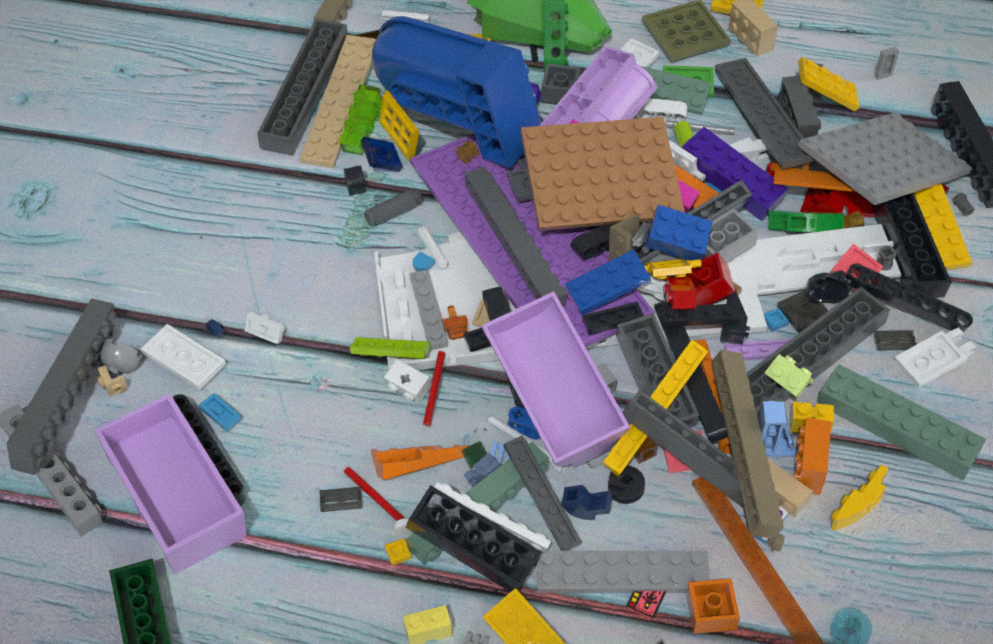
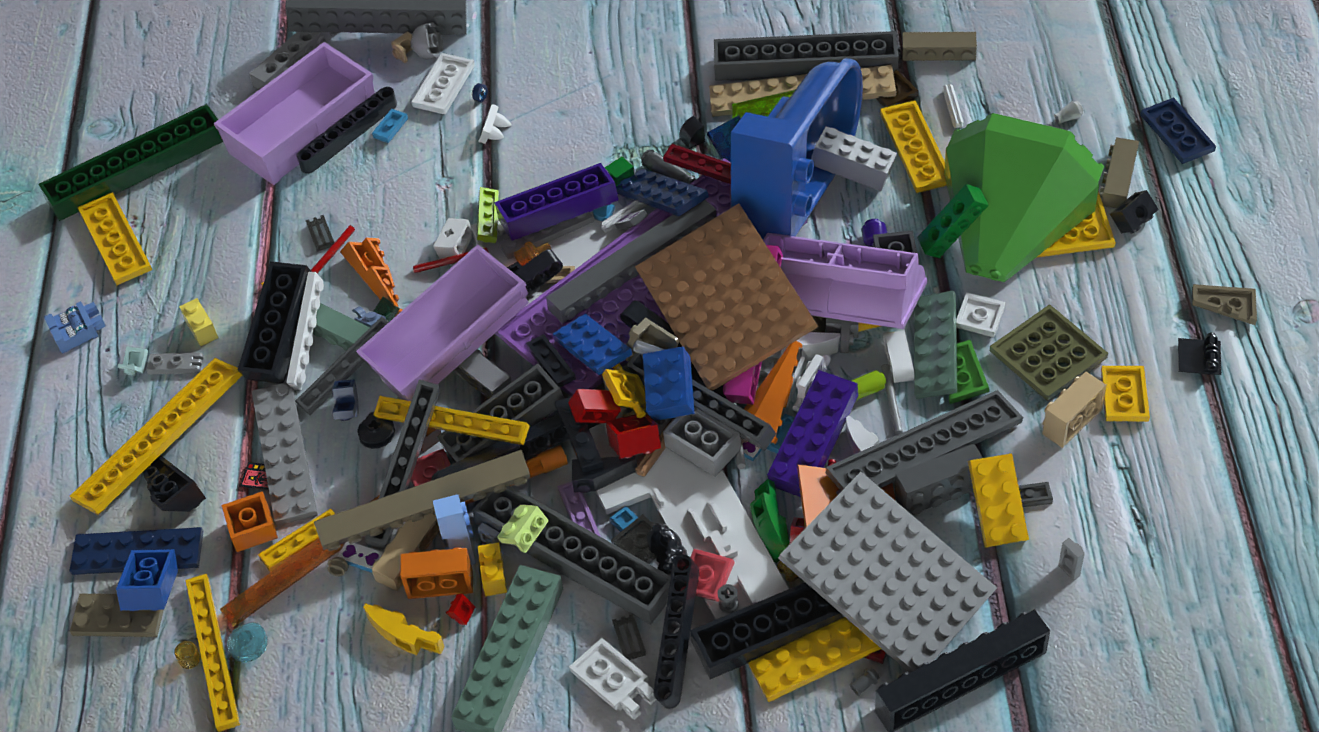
camera: 80 degrees right, 0 degrees up
none -> yellow tile [258,509,335,572]
none -> red tile [445,594,476,625]
none -> dark purple brick [494,163,619,241]
none -> green brick [604,157,635,186]
none -> dark grey tile [614,210,648,230]
none -> dark blue plate [616,169,709,216]
none -> dark red plate [663,144,731,184]

